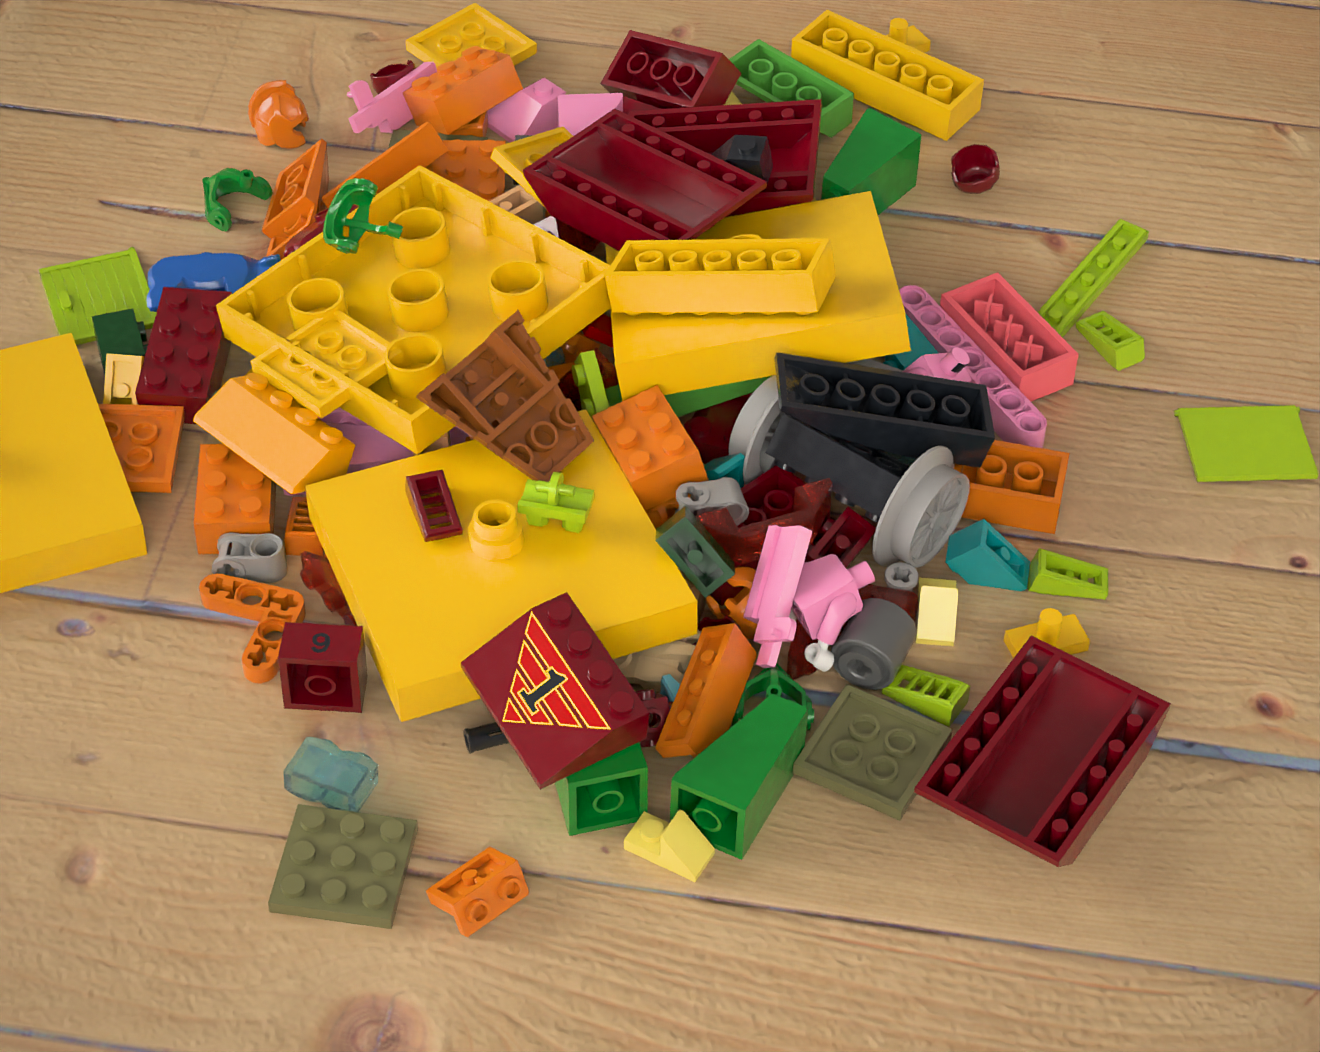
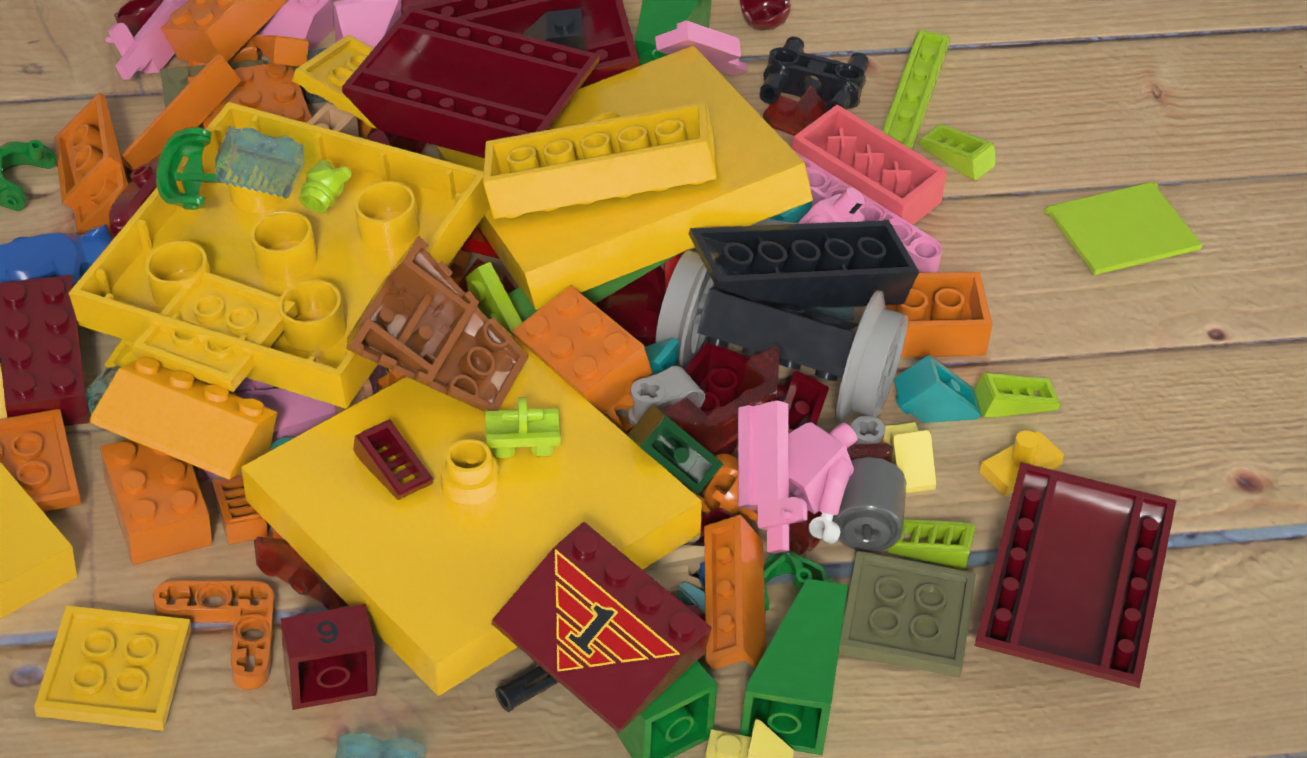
camera: 20 degrees left, 0 degrees up
light grey piece [212,532,287,583] -> none
orange helmet [248,80,309,149] -> none
none -> yellow plate [34,605,191,731]
none -> clear light blue brick [215,126,304,199]
none -> orange slope [254,34,309,67]
none -> lime animal [299,159,352,213]
none -> bright pink piece [655,20,747,76]
none -> black piece [759,36,869,113]
none -> clear red slope [762,86,826,136]

